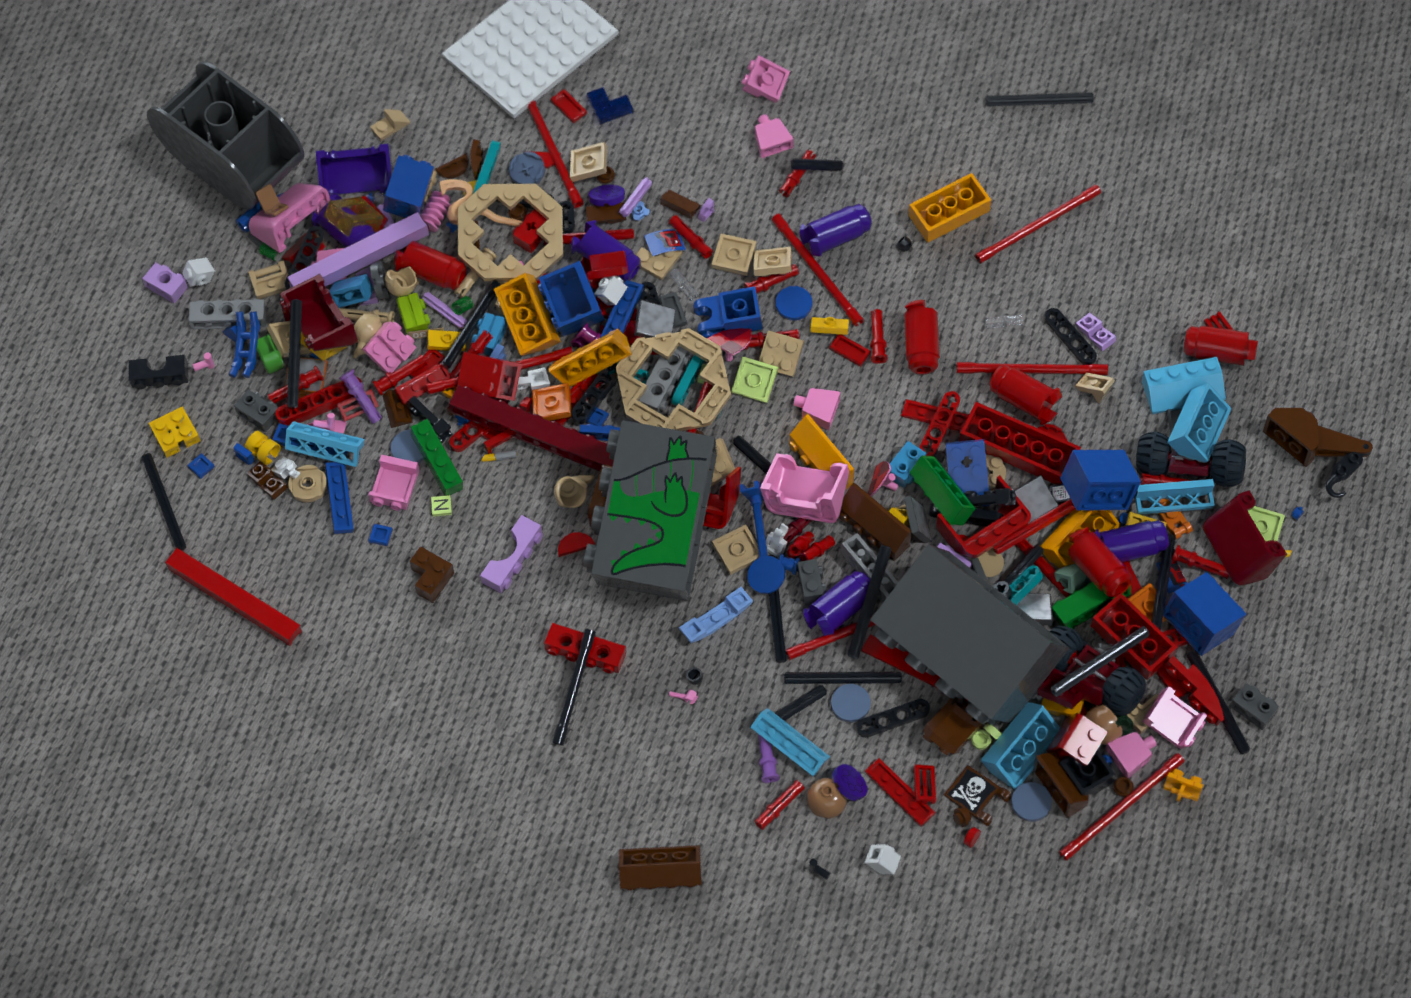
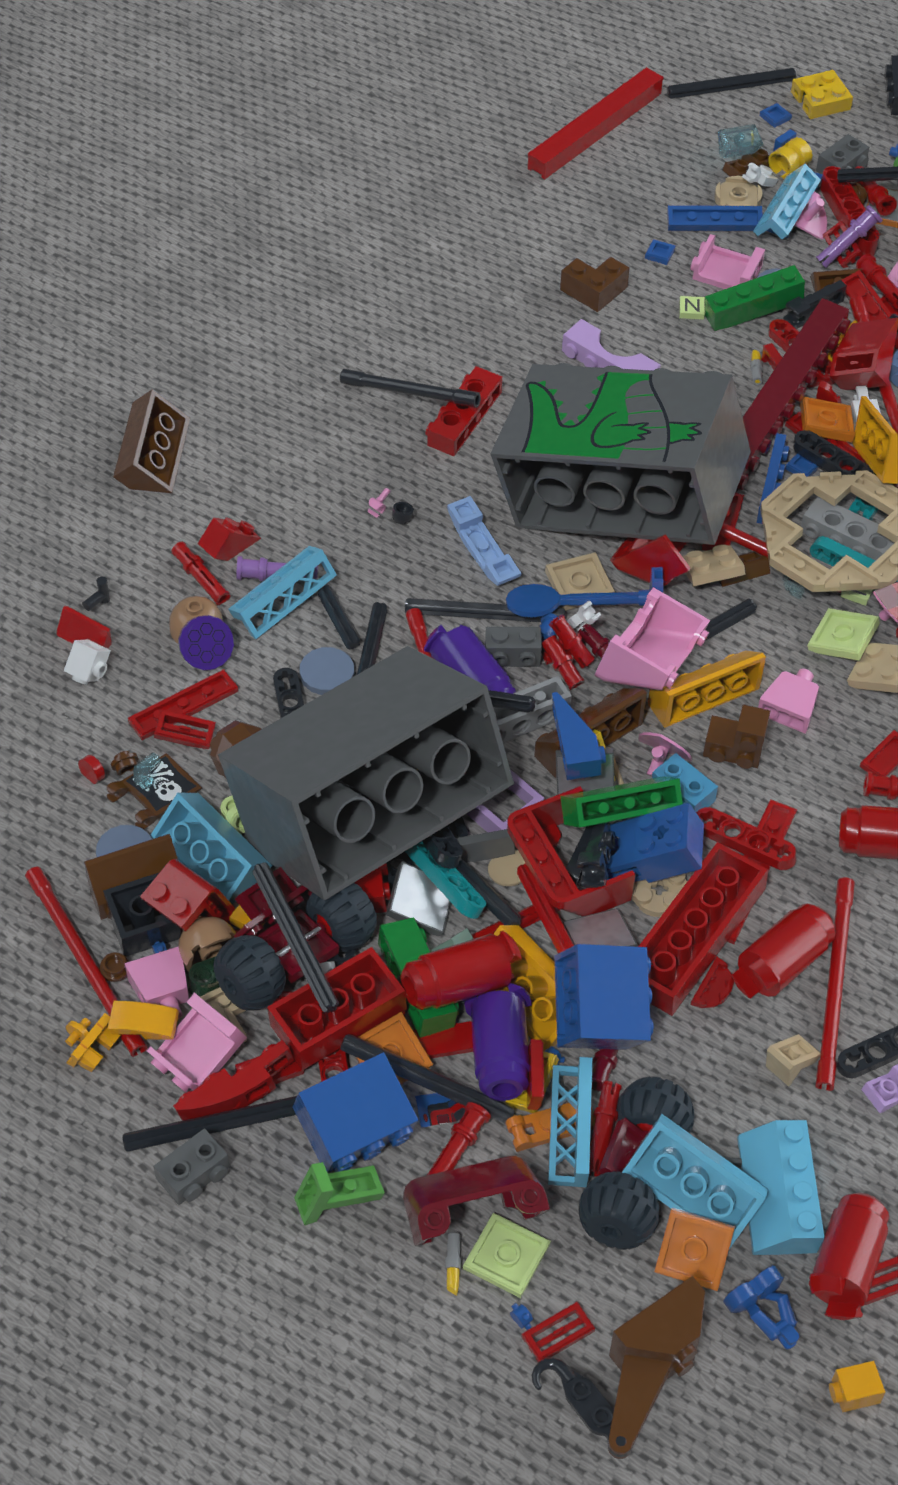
camera: 95 degrees right, 10 degrees down
none -> red slope [57,606,112,649]
none -> light orange slope [108,1001,179,1040]
none -> clear light blue arm [133,752,161,790]
none -> red slope [197,517,261,561]
none -> bright green bracket [294,1162,385,1226]
none -> red tile [521,1302,595,1362]
none -> red tile [527,1039,544,1110]
none -> blue slope [552,692,606,780]
none -> orange tile [654,1208,735,1291]
none -> reddish brown brick [703,704,771,769]
none -> clear light blue slope [718,124,764,158]
none -> blue piece [723,1266,799,1349]
none -> light orange brick [829,1361,885,1413]

